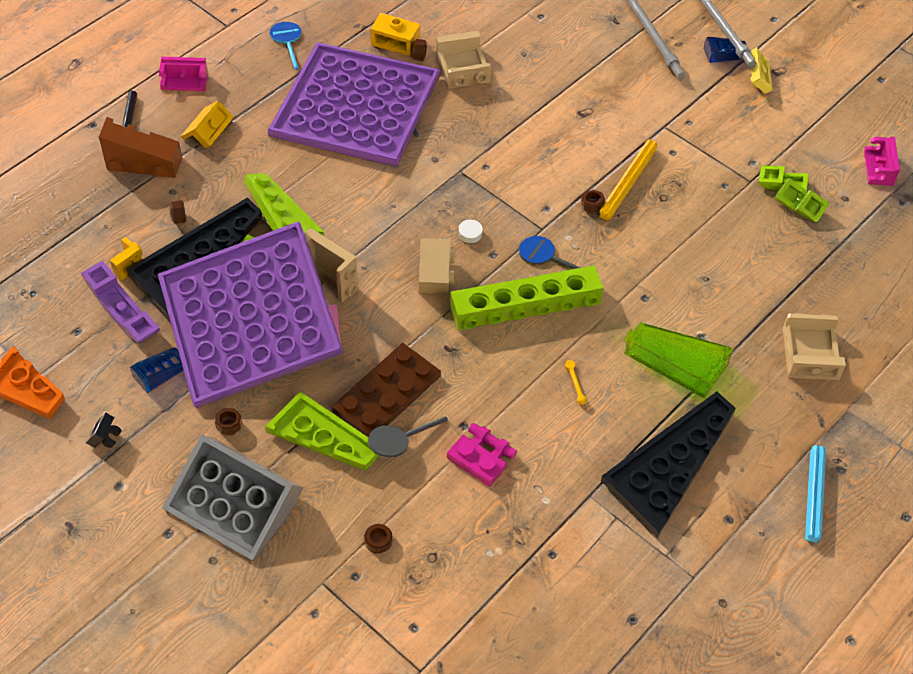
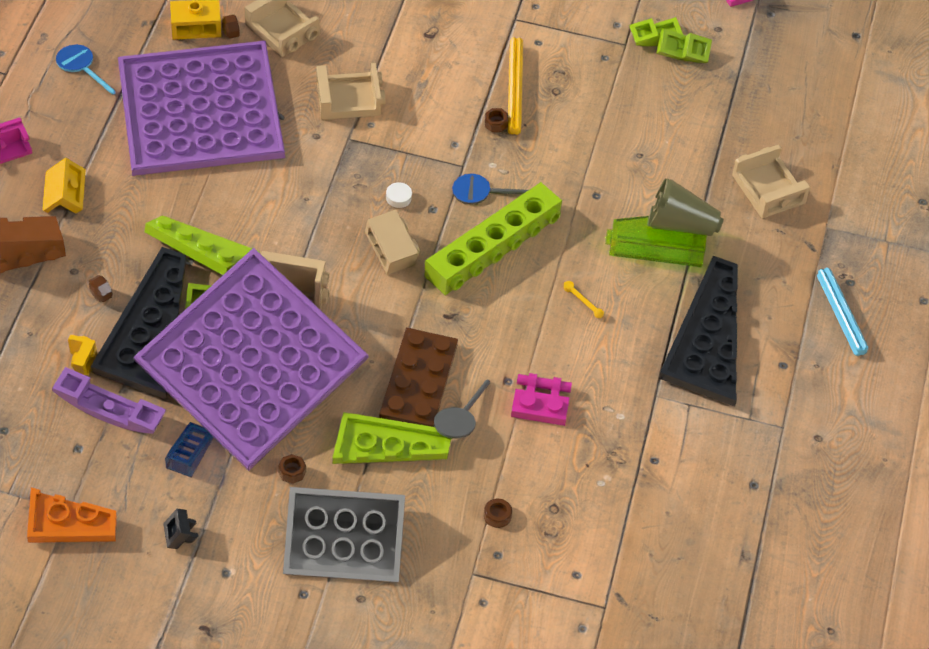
camera: 30 degrees left, 0 degrees up
none -> tan panel [316,63,386,120]
none -> olive cone [647,178,724,236]

